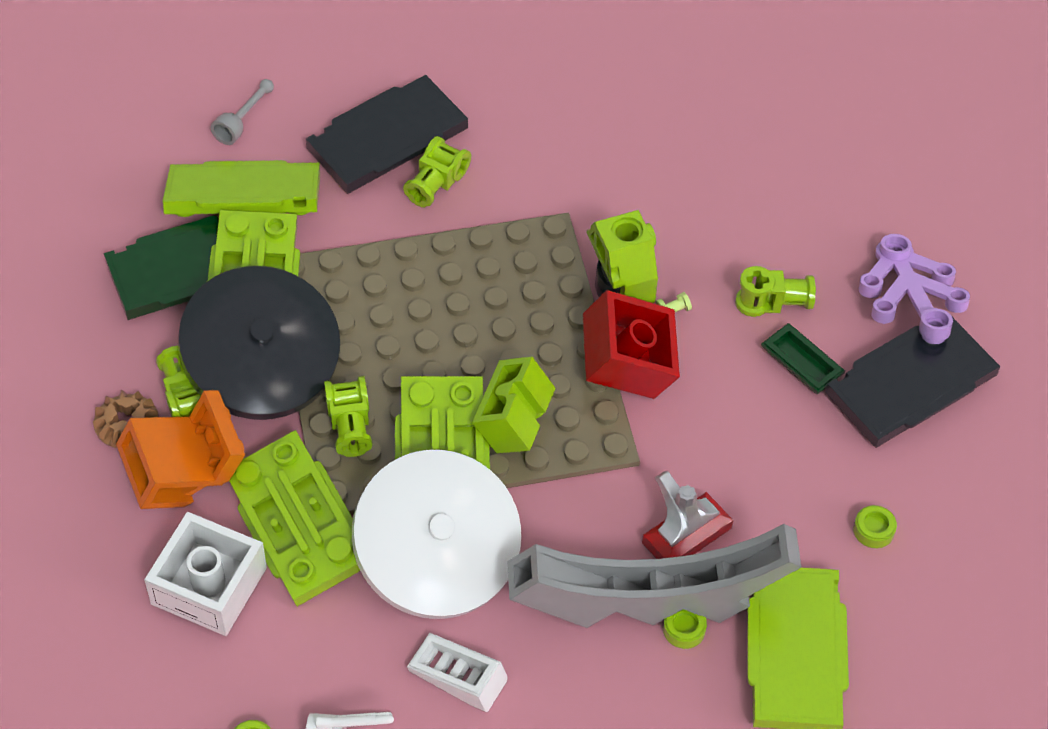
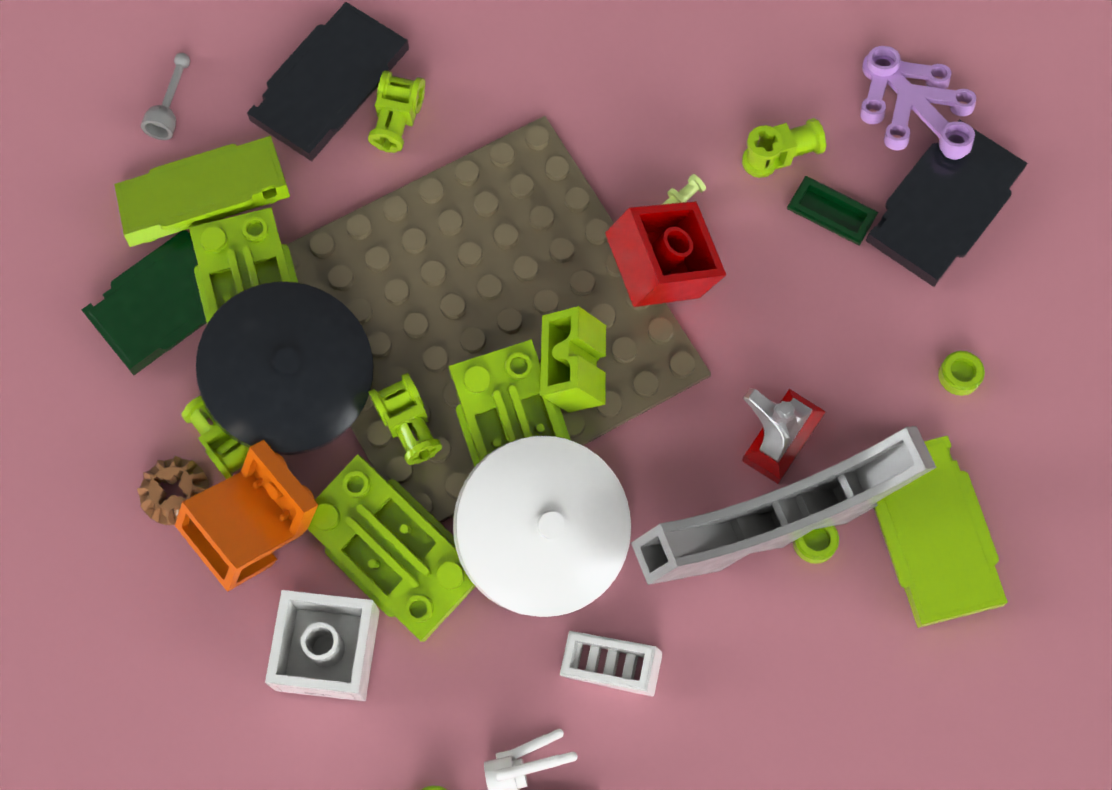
camera: 15 degrees left, 15 degrees up
lime piece [586,210,658,303] -> none

